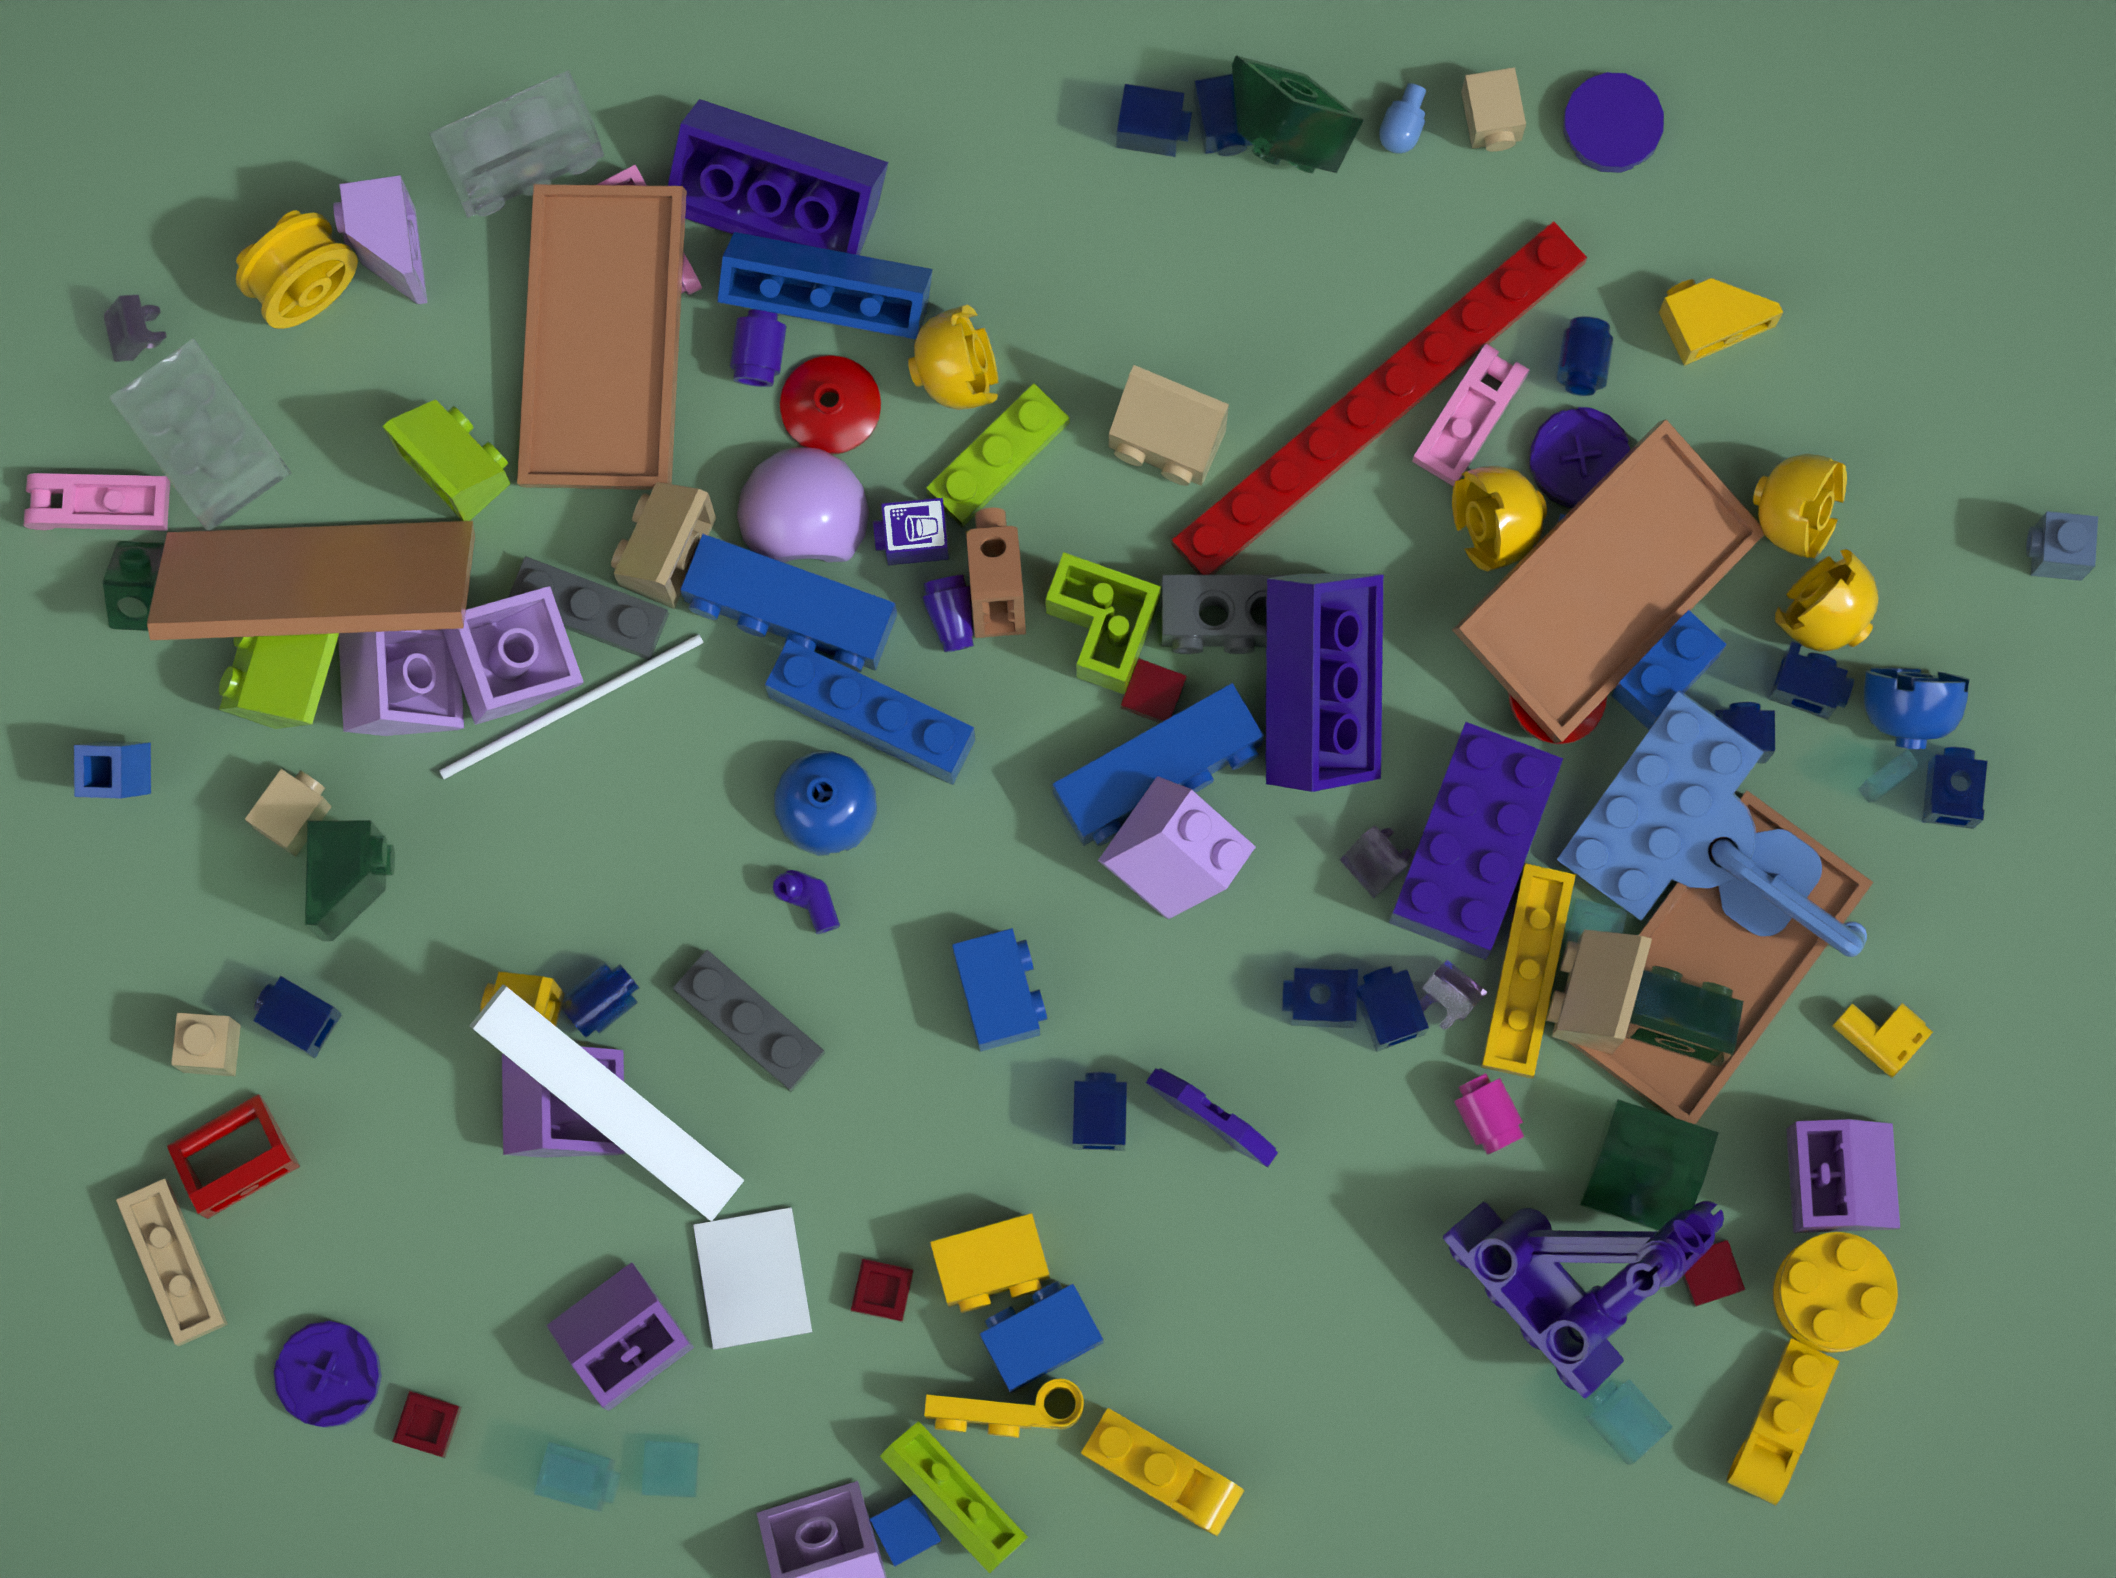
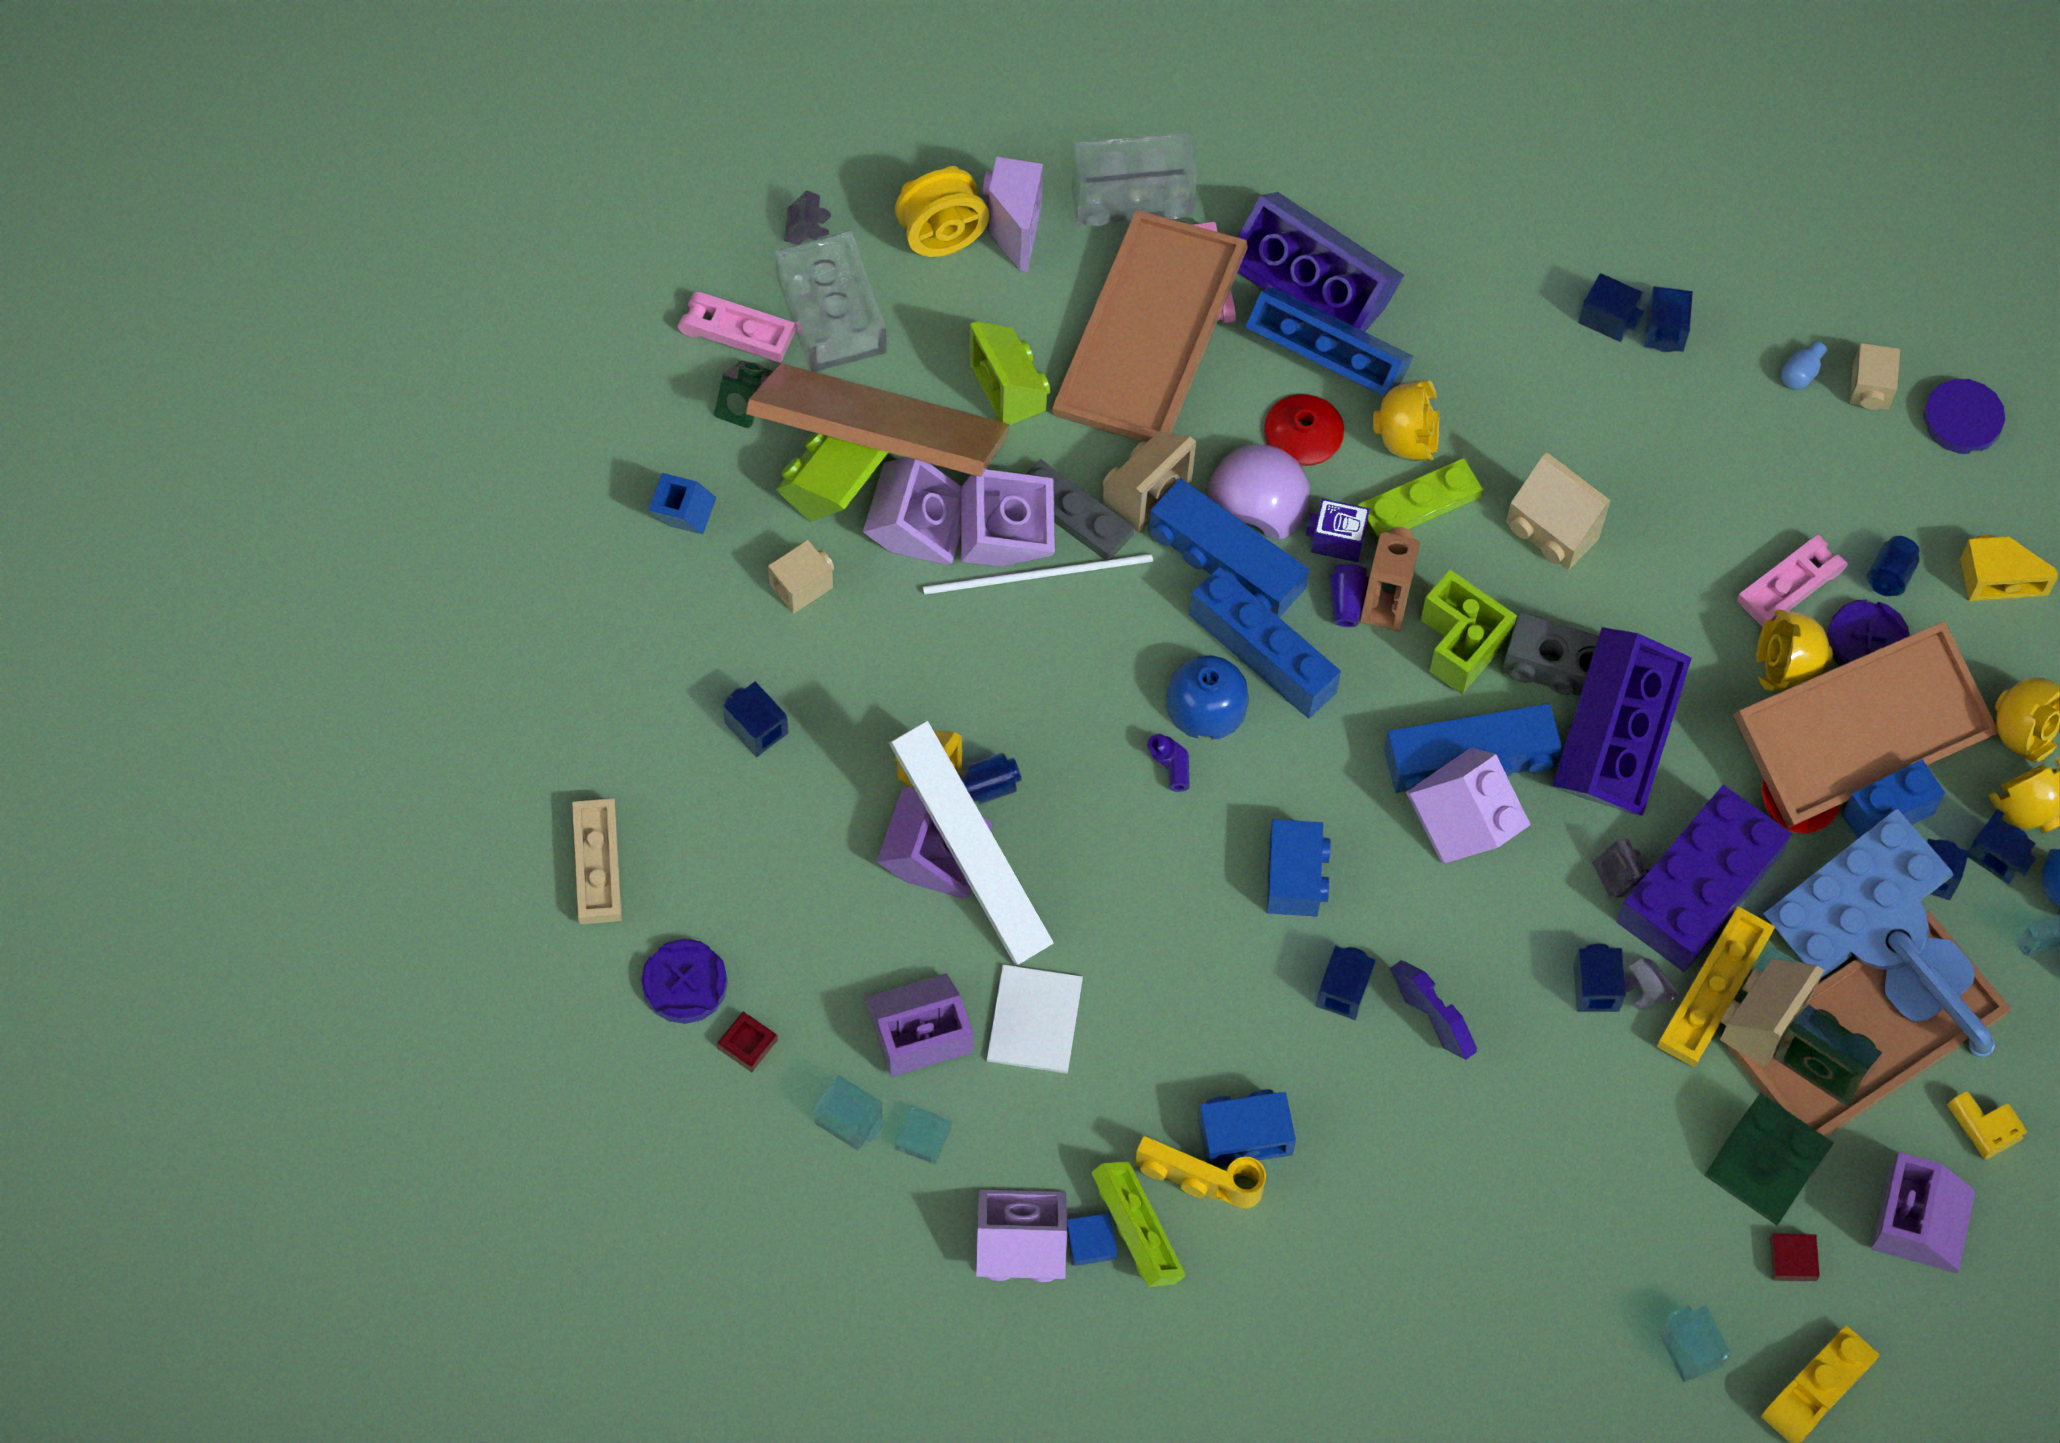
camera: 15 degrees right, 15 degrees down
red tile [167,1094,300,1219] -> none
tan brick [171,1013,241,1076] -> none
clear green slope [305,820,395,941] -> none
dark grey plate [673,950,825,1092] -> none
dark purple brick [730,309,787,387] -> none
dark red tile [851,1259,914,1323] -> none
yellow brick [930,1213,1050,1313] -> none
yellow plate [1081,1408,1245,1537] -> none
dark red tile [1121,658,1187,723] -> none
red plate [1171,221,1587,575] -> none
clear green slope [1232,55,1364,174] -> none
clear blue brick [1282,968,1358,1028] -> none
dark purple plate [1443,1200,1724,1399] -> none
dark pink brick [1454,1073,1524,1155] -> none
yellow wheel [1773,1232,1898,1353] -> none

